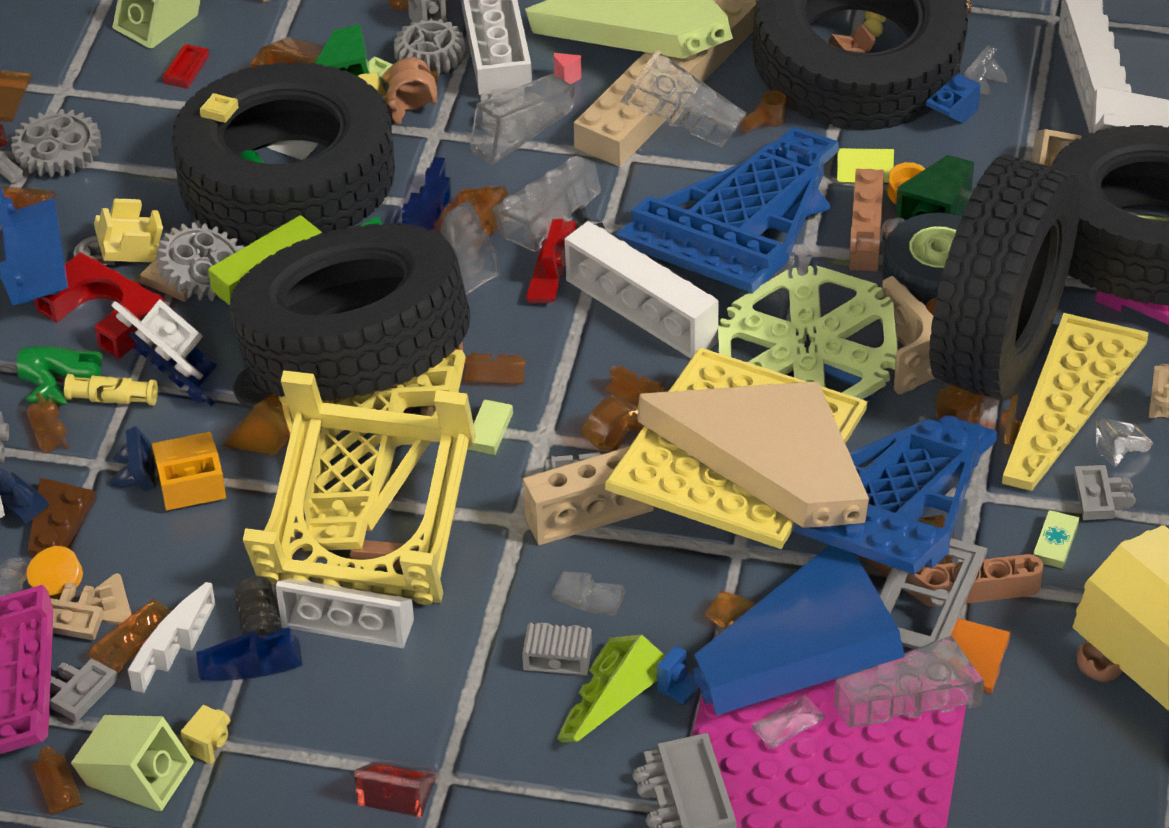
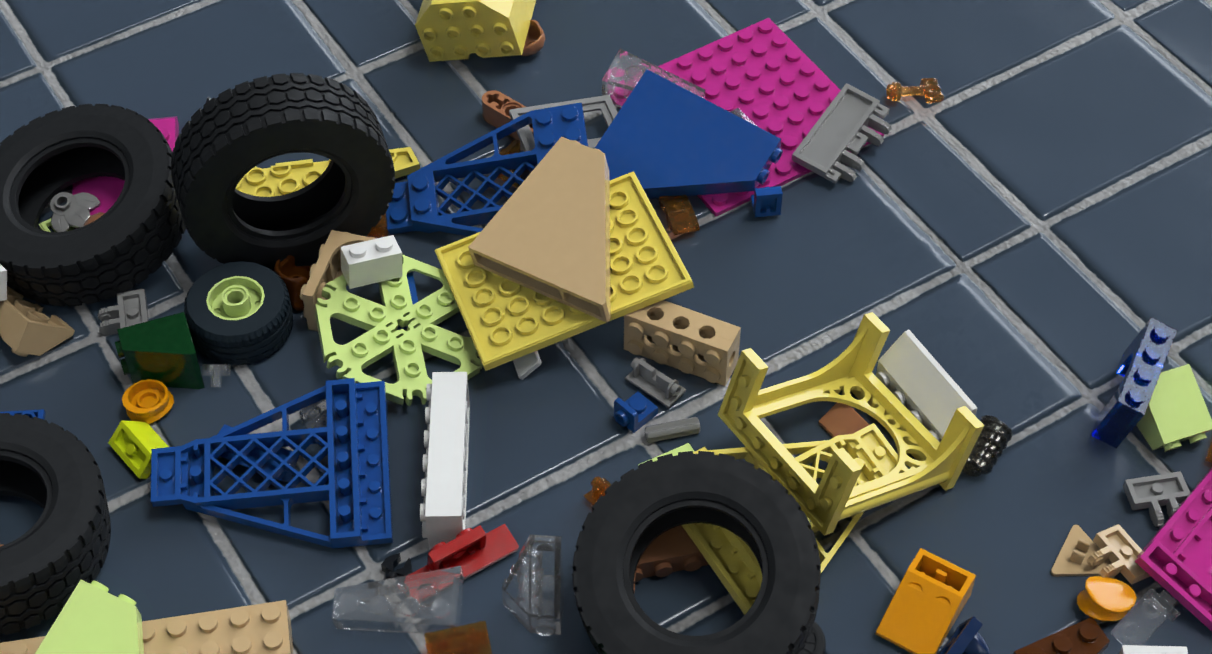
camera: 135 degrees left, 5 degrees up
clear orange plate [89,599,171,674] -> none
white slope [128,582,215,693] -> none
light yellow brick [181,705,230,764] -> none
clear blue slope [196,627,303,681] -> none
clear orange slope [223,394,290,456] -> none
clear red slope [354,762,436,817] -> none
light grey brick [522,622,592,676] -> none
clear slope [552,571,626,616] -> none
lime wedge [557,634,665,743] -> none
clear orange brick [580,394,644,451] -> none
clear orange hinge [605,365,668,405] -> none
clear wedge [620,50,746,148] -> none
clear orange axle [740,90,786,132] -> none
nougat hinge [849,169,884,272] -> none
orange slope [939,618,1010,694] -> none
yellowish green tile [1033,510,1079,569] -> none
light grey hinge [1074,465,1136,520] -> none
none -> white brick [340,235,402,289]
none -> blue bracket [614,391,658,433]
none -> light grey axle [644,417,701,443]
none -> clear blue arch [1091,317,1177,449]

